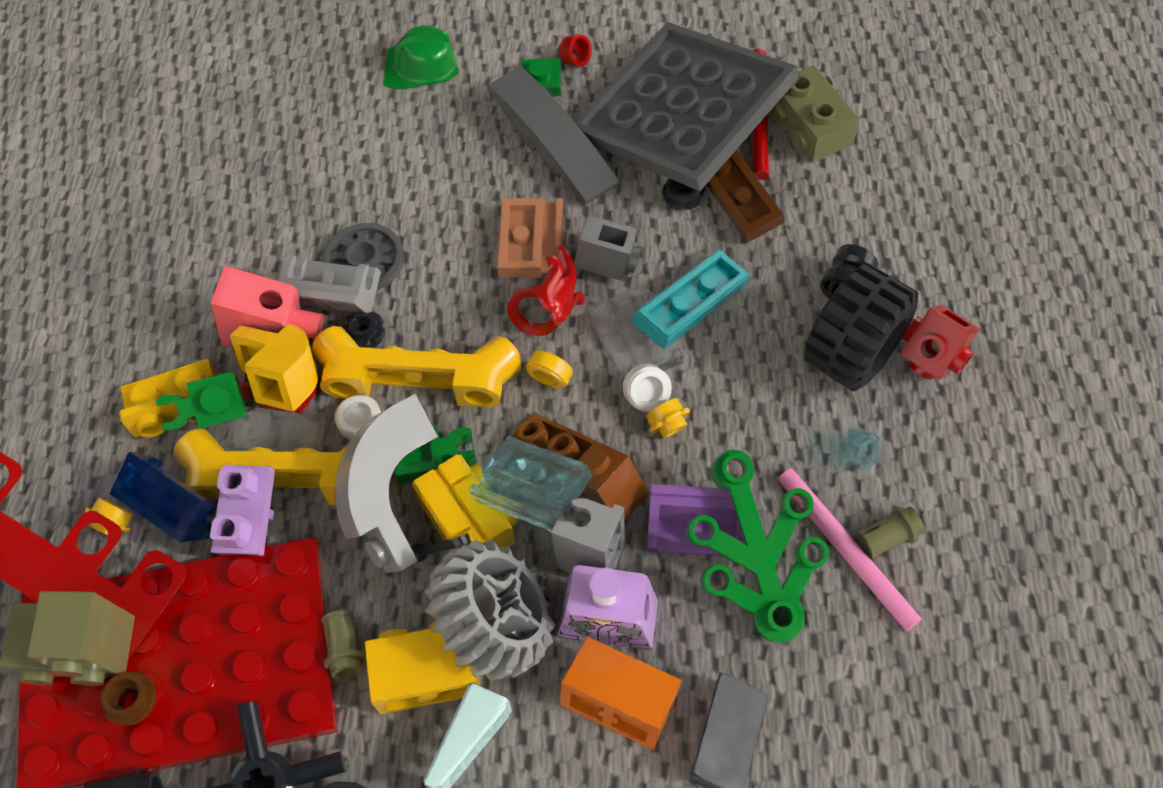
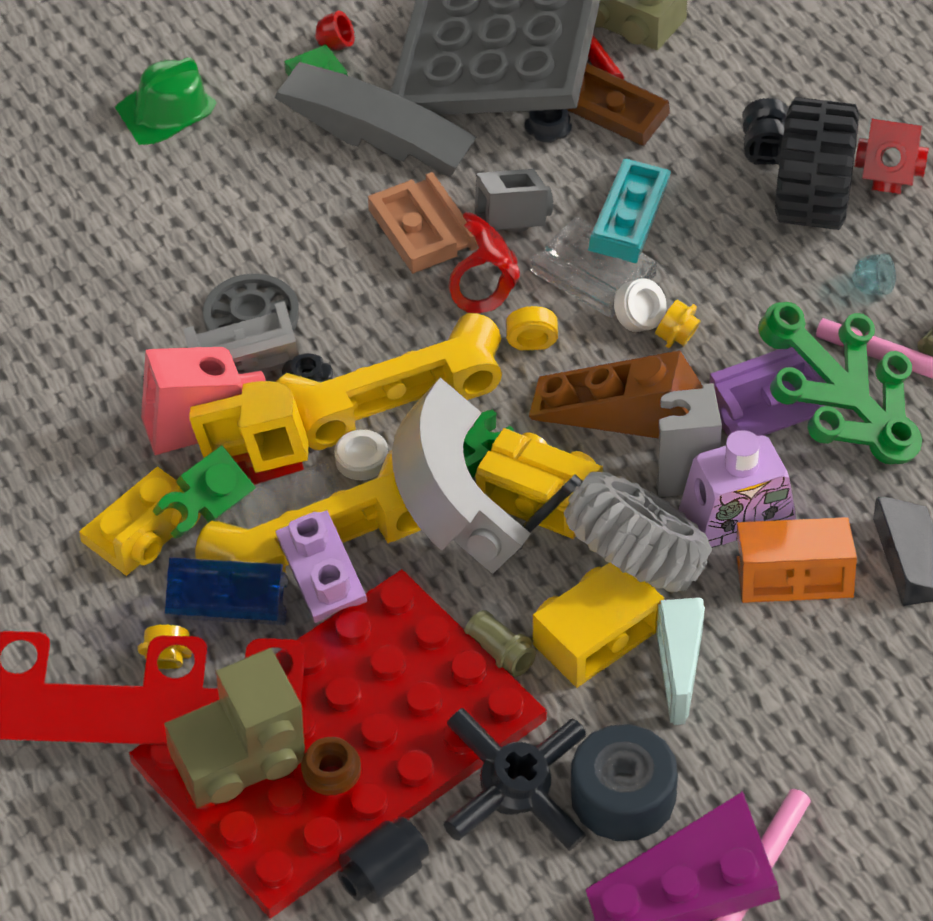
camera: 30 degrees left, 10 degrees down
clear light blue plate [469,436,593,532] -> none

